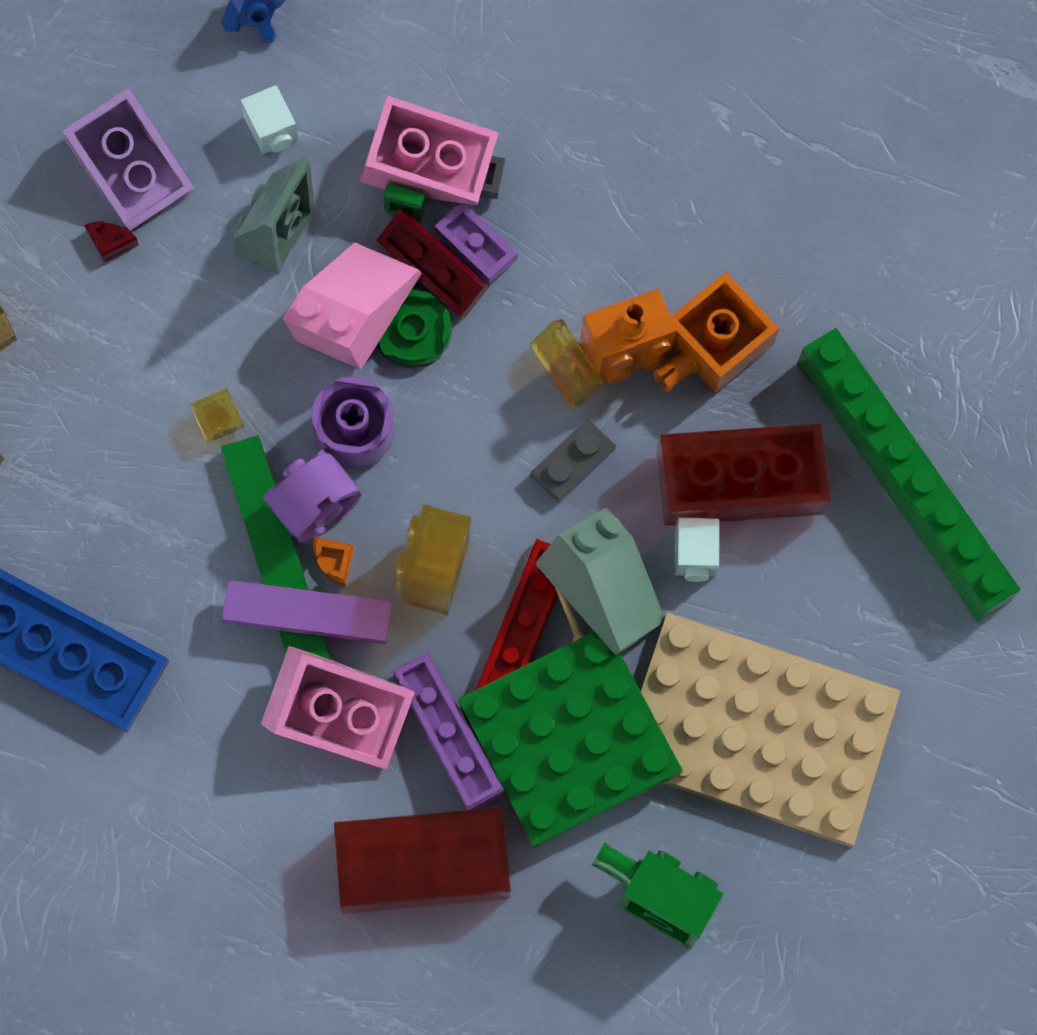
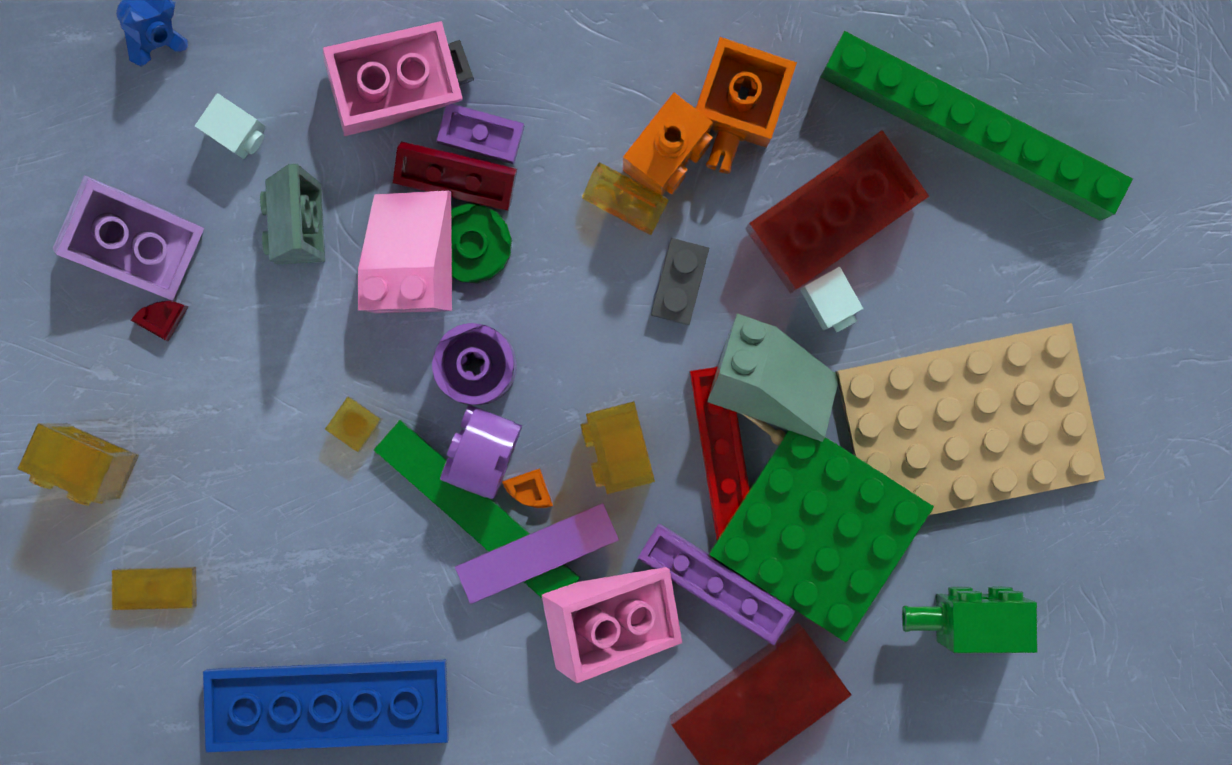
camera: 25 degrees left, 15 degrees up
green tile [383,182,425,222] -> none

